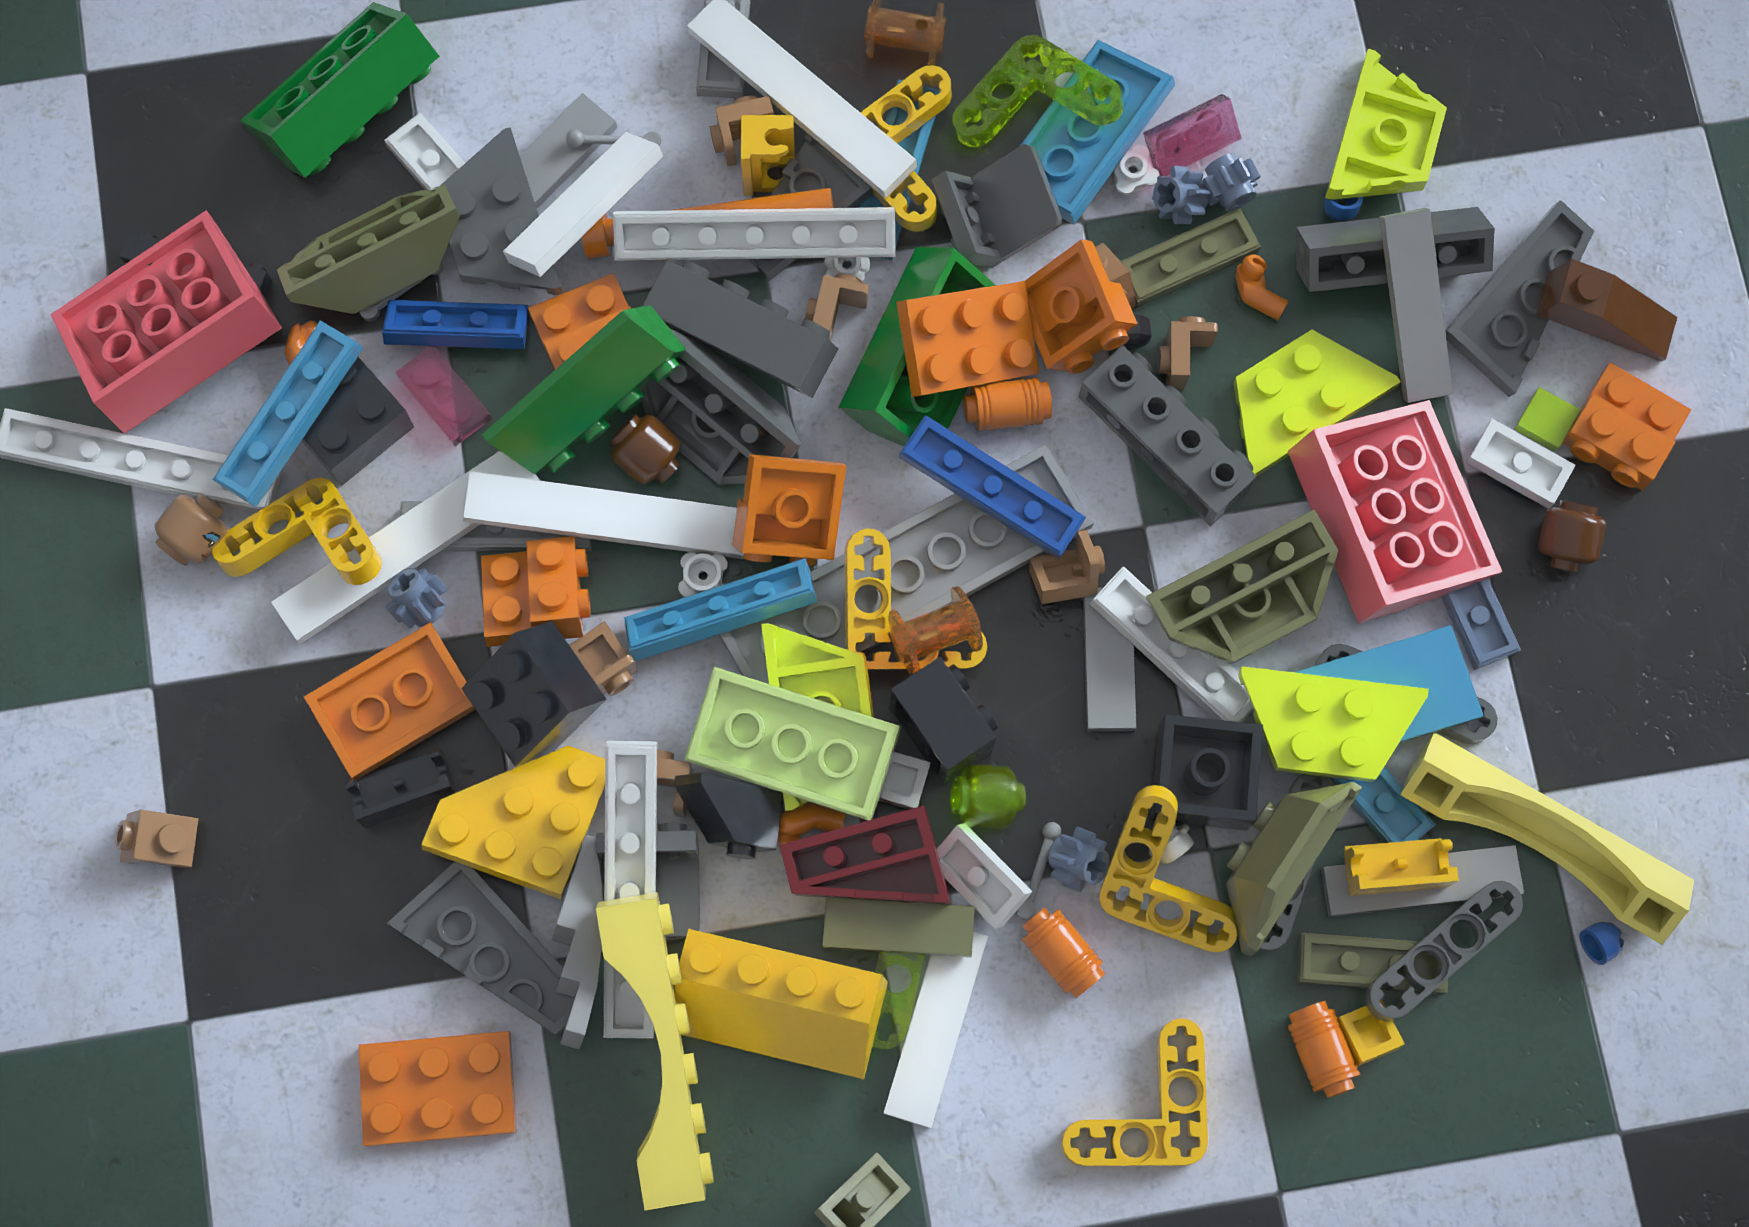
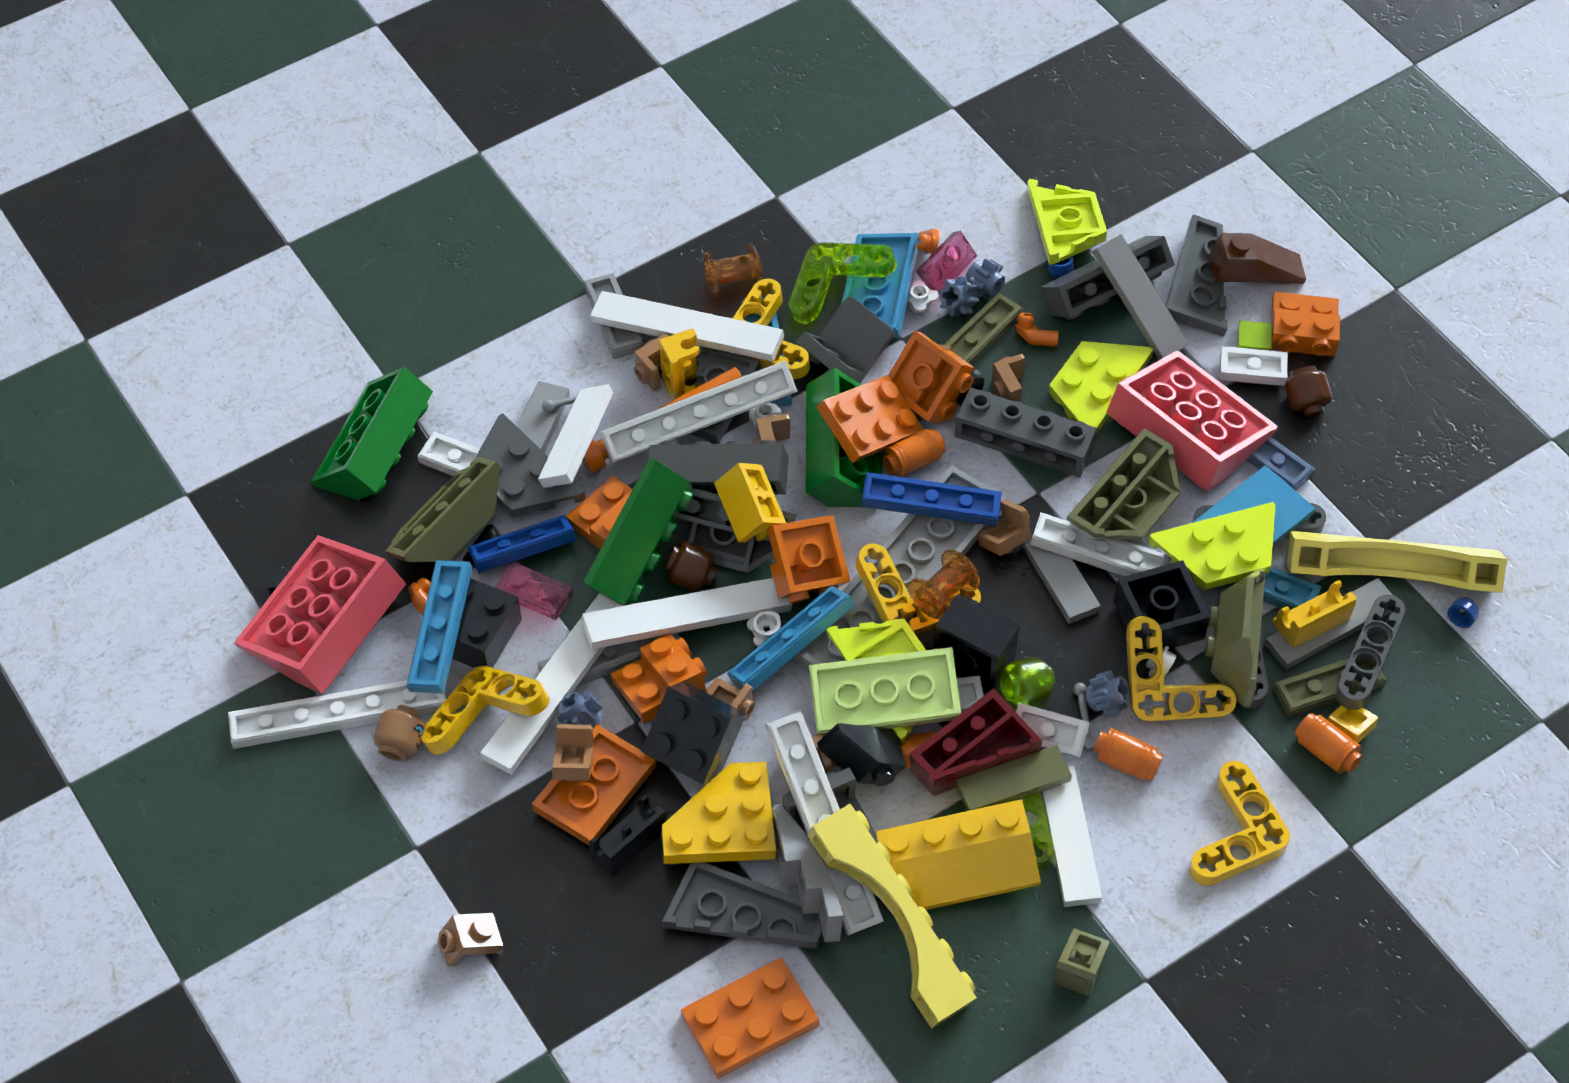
camera: 20 degrees left, 20 degrees down
none -> medium nougat bracket [552,724,594,782]
none -> yellow hinge [714,463,786,543]
none -> orange arm [916,228,941,254]

